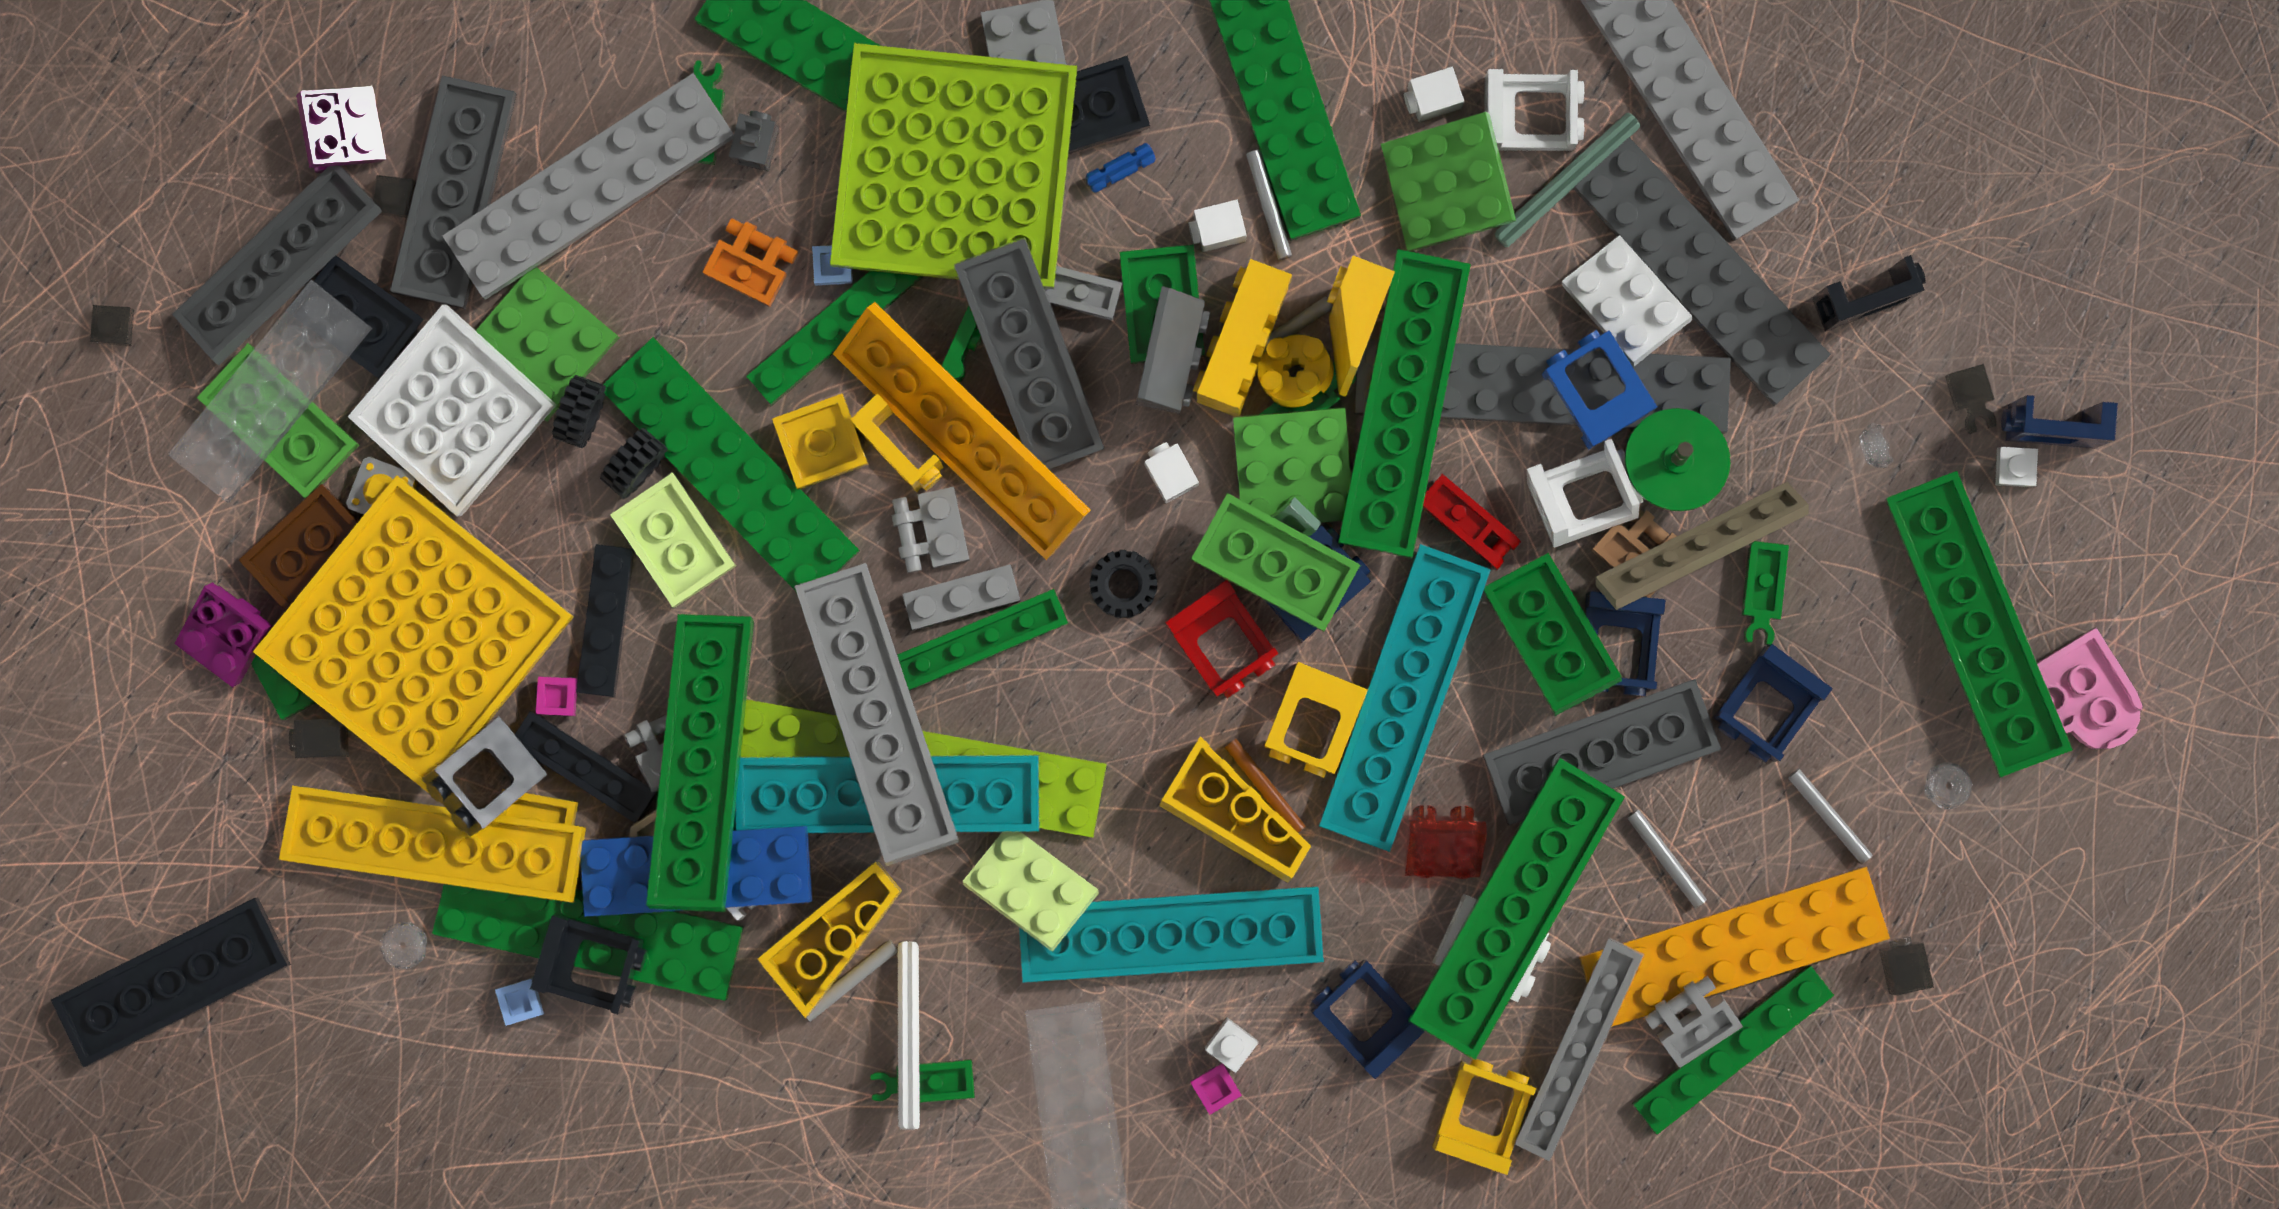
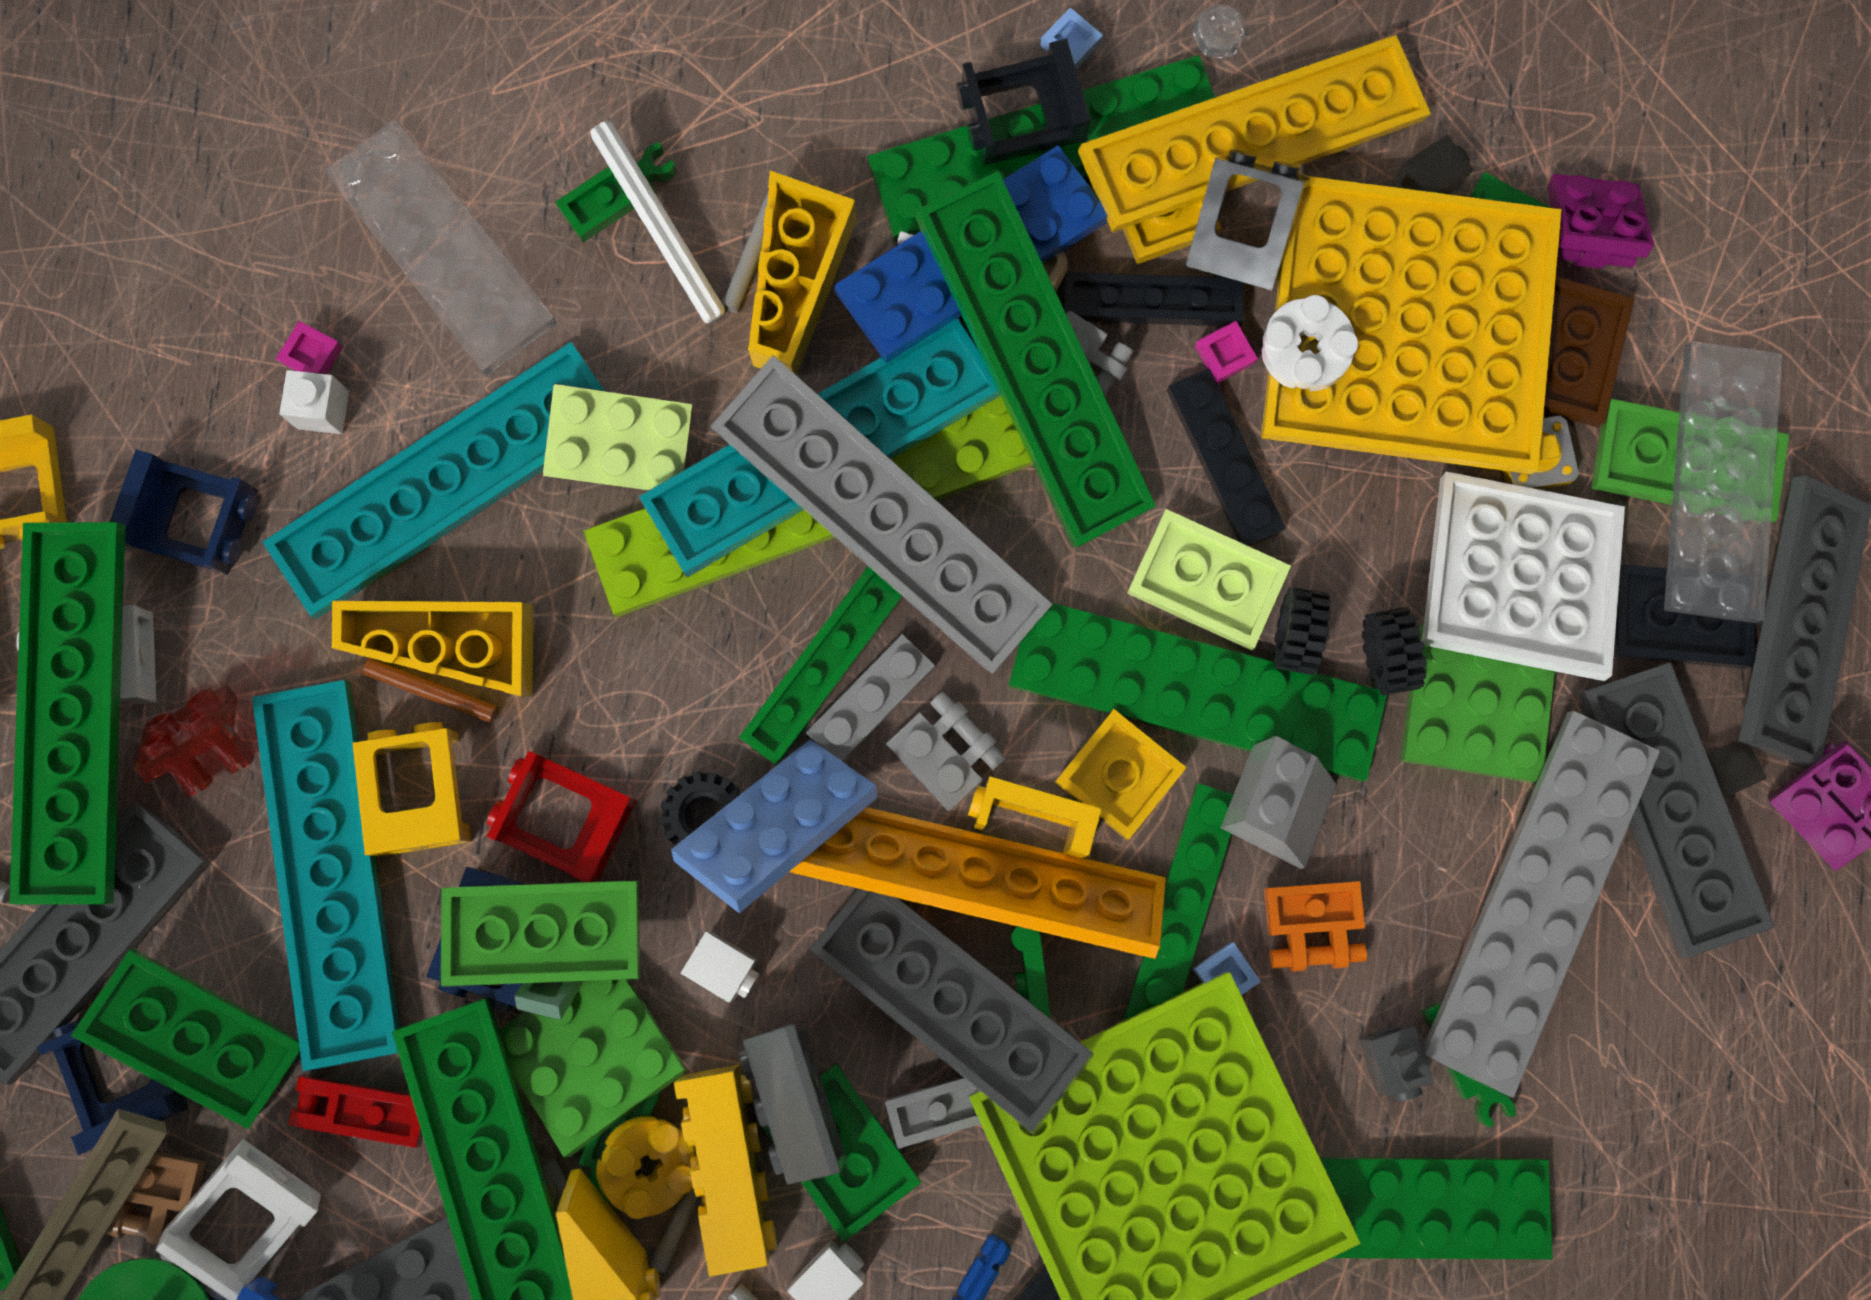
camera: 145 degrees right, 5 degrees down
none -> medium blue plate [671,739,878,913]
none -> light grey slope [1221,736,1336,869]
none -> white plate [1262,295,1358,391]

